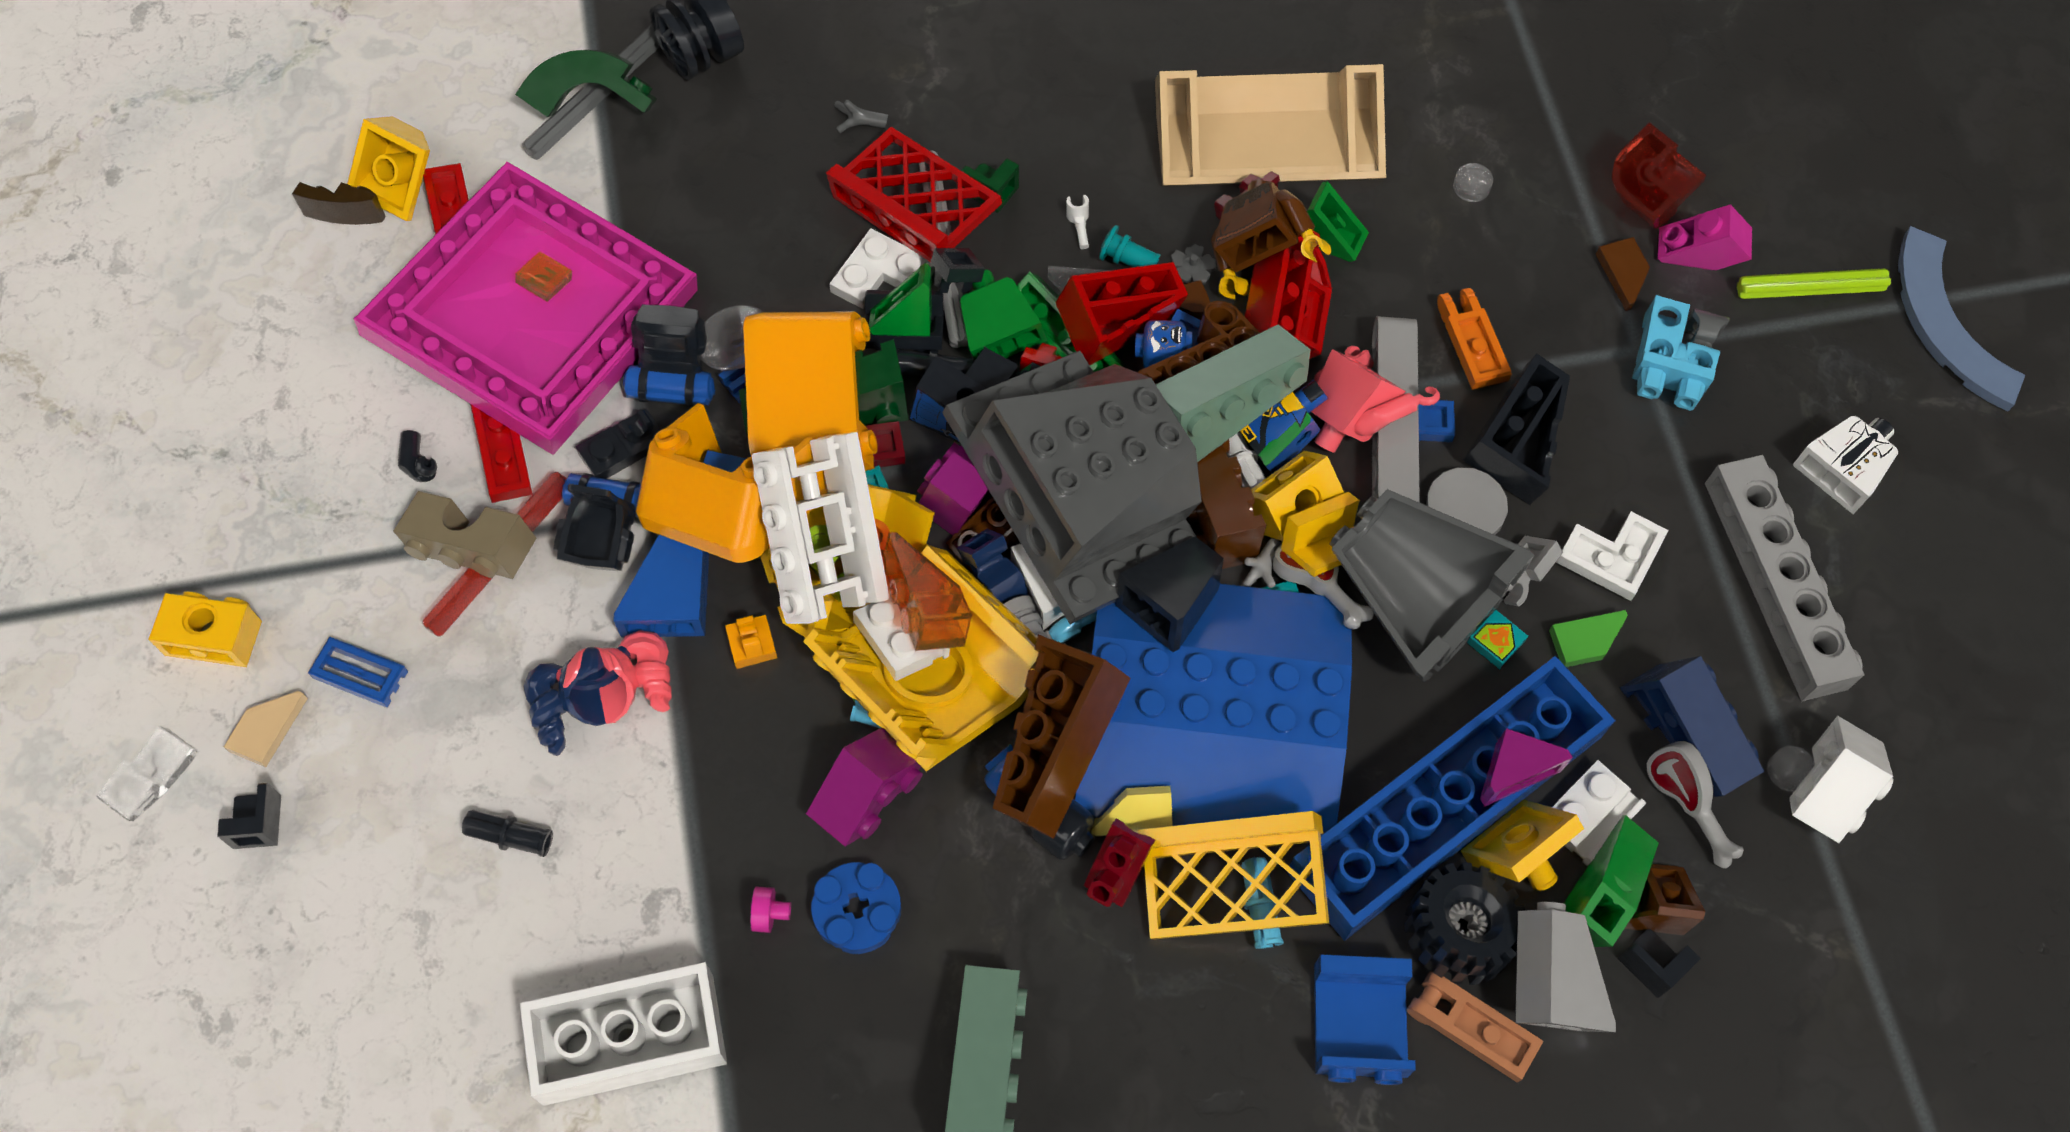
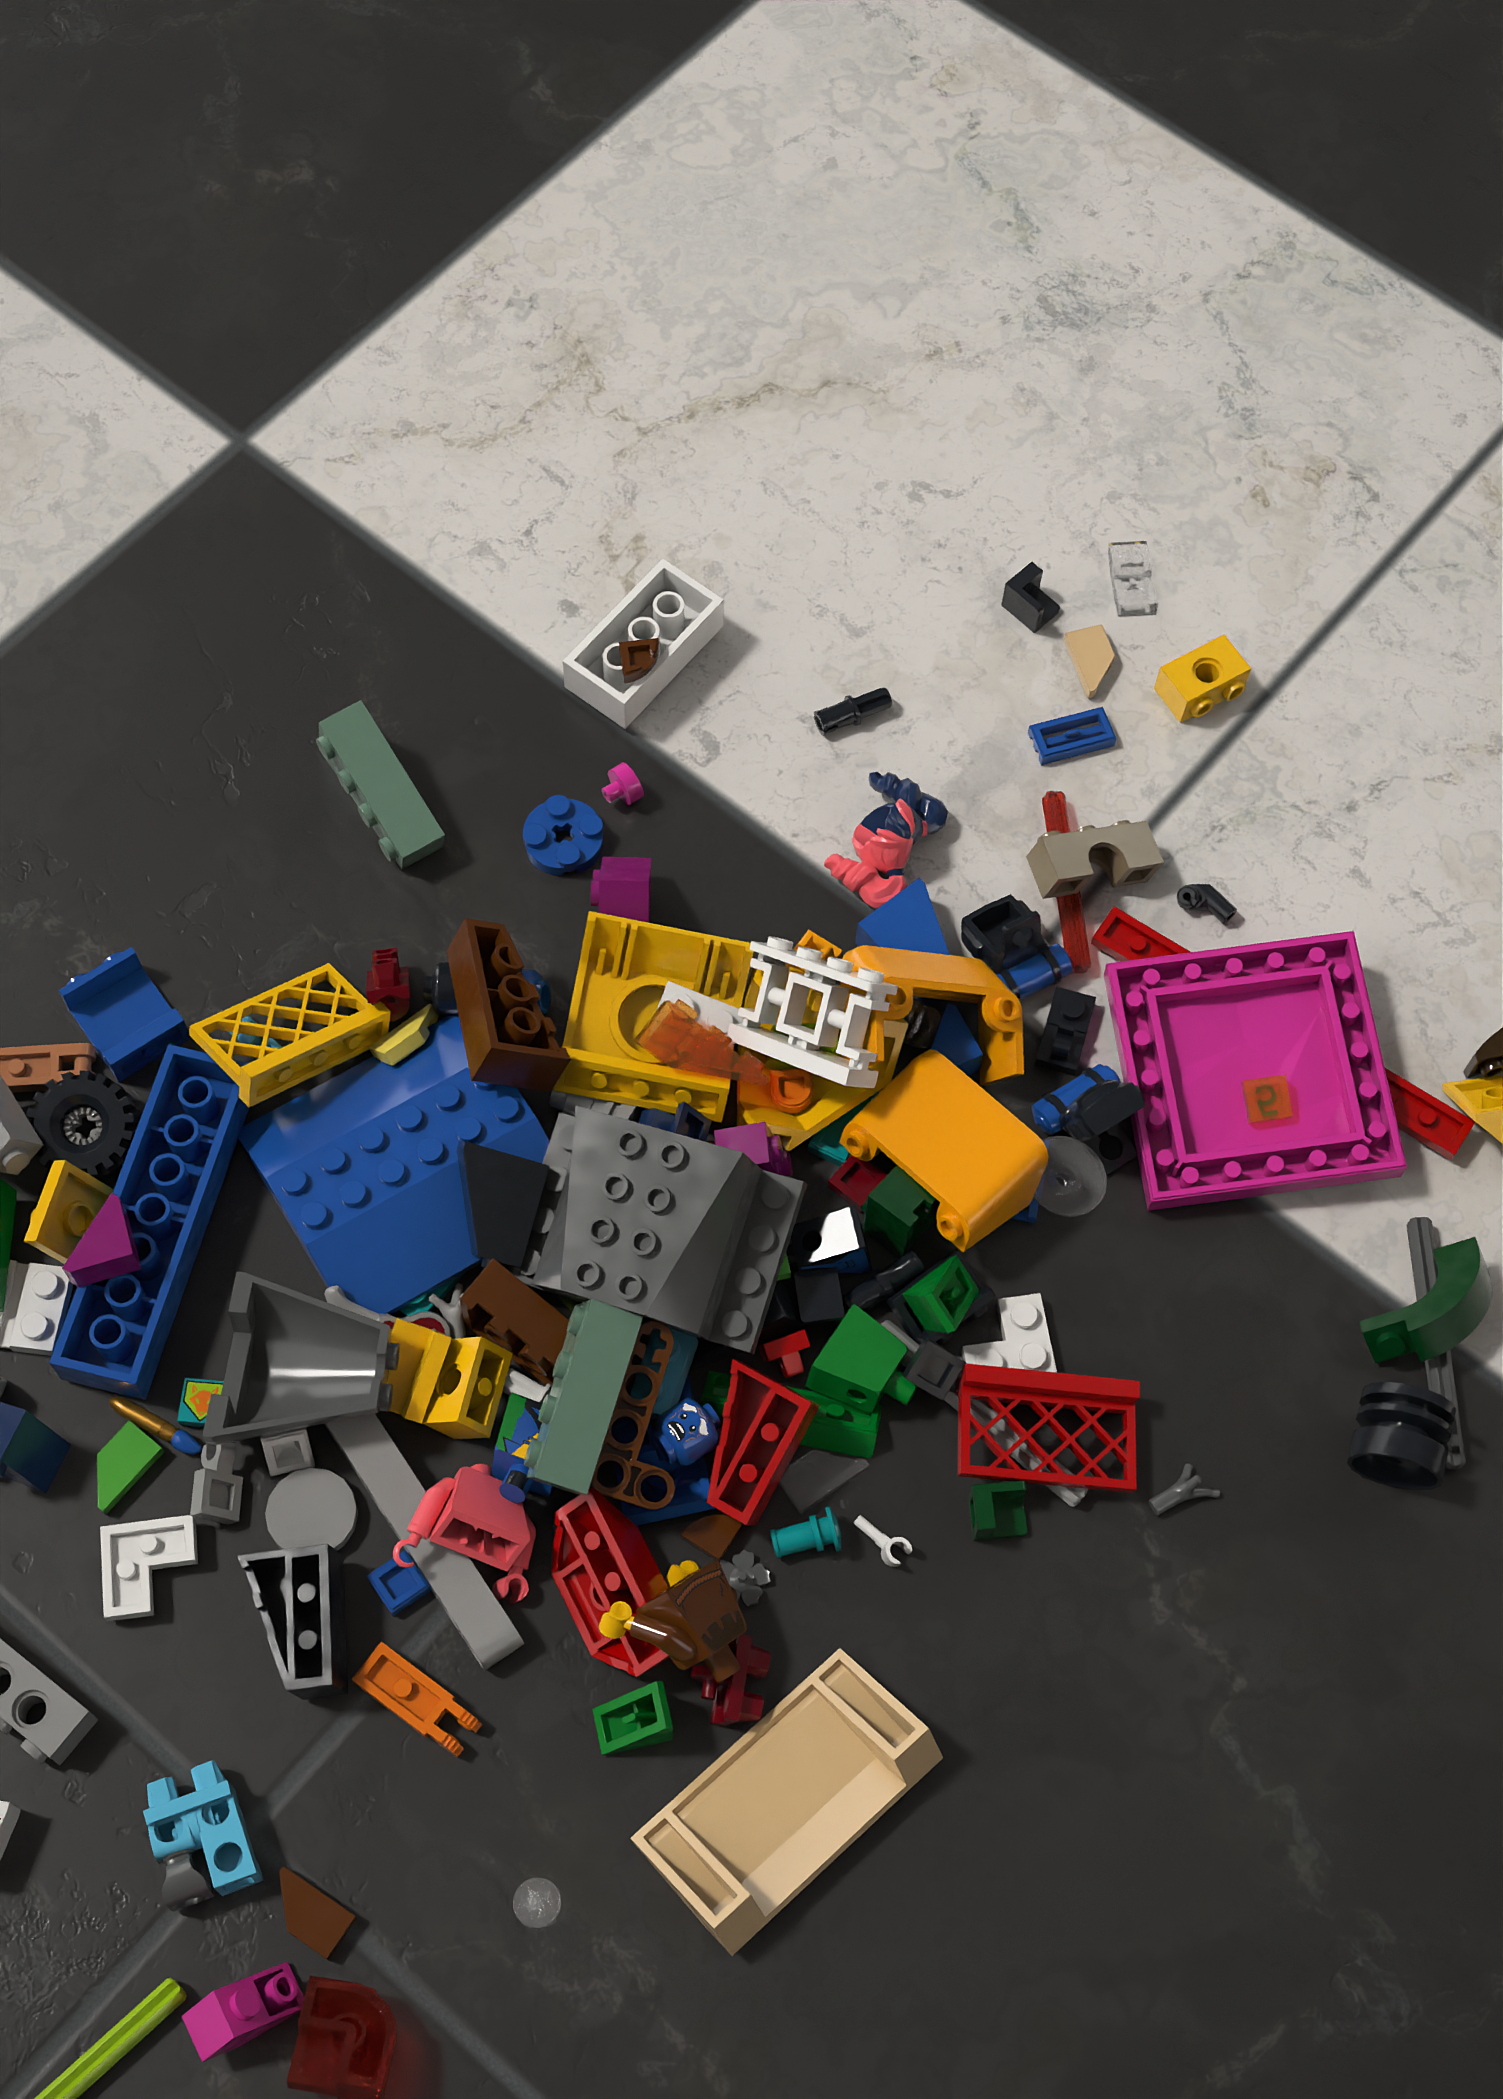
camera: 140 degrees right, 0 degrees up
none -> pearl gold piece [109,1396,203,1455]
none -> reddish brown tile [619,638,659,683]

